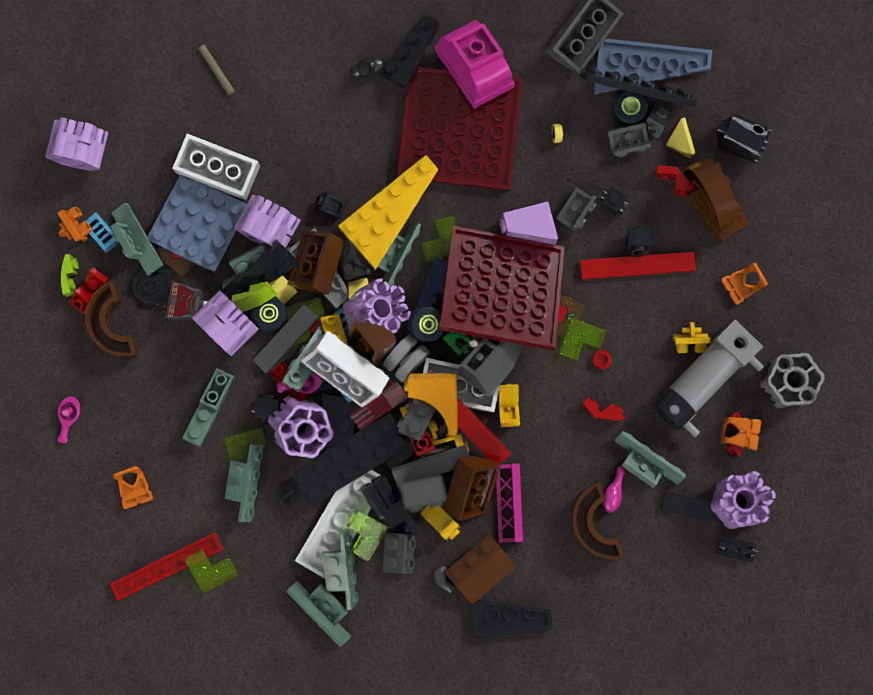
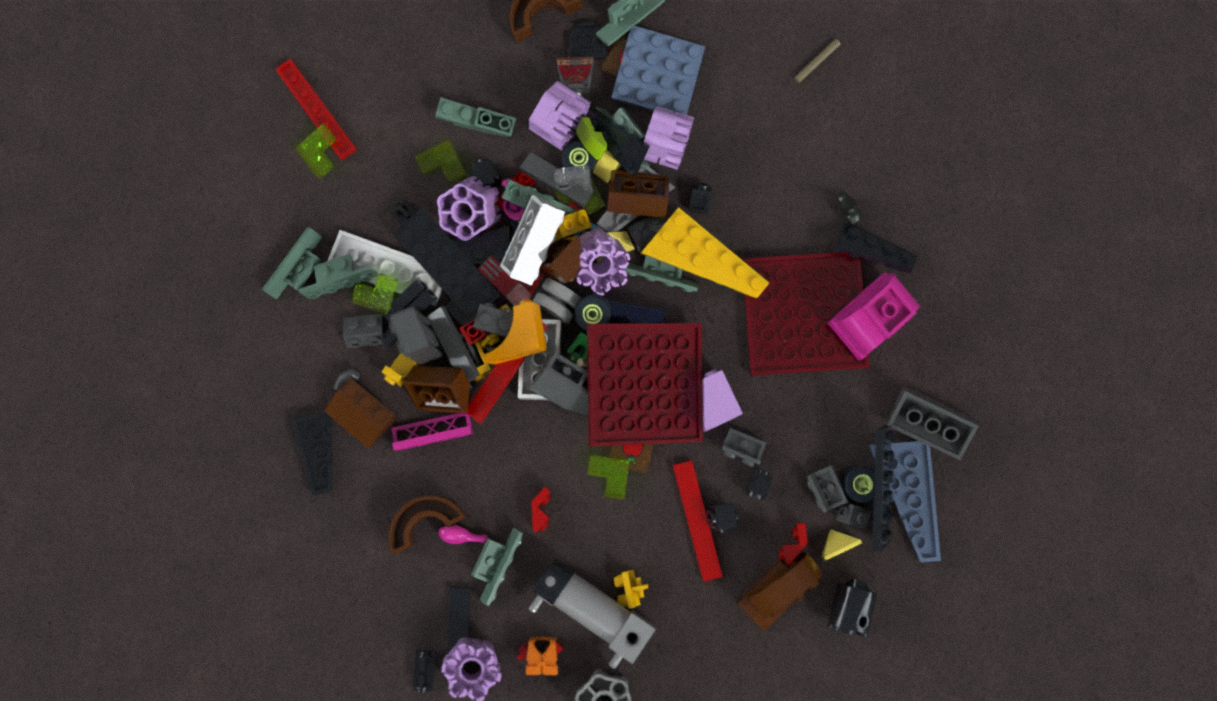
camera: 90 degrees right, 0 degrees up
orange piece [113,466,154,509] -> none
white brick [172,134,260,201] -> none
sand green bracket [225,445,263,522] -> none
clear neon green tile [422,216,456,262] -> none
yellow bracket [499,384,520,427] -> none
light yellow tile [552,124,563,143] -> none
red tile [592,350,612,370] -> none
orange piece [721,263,767,305] -> none
none -> clear leg [553,165,592,190]

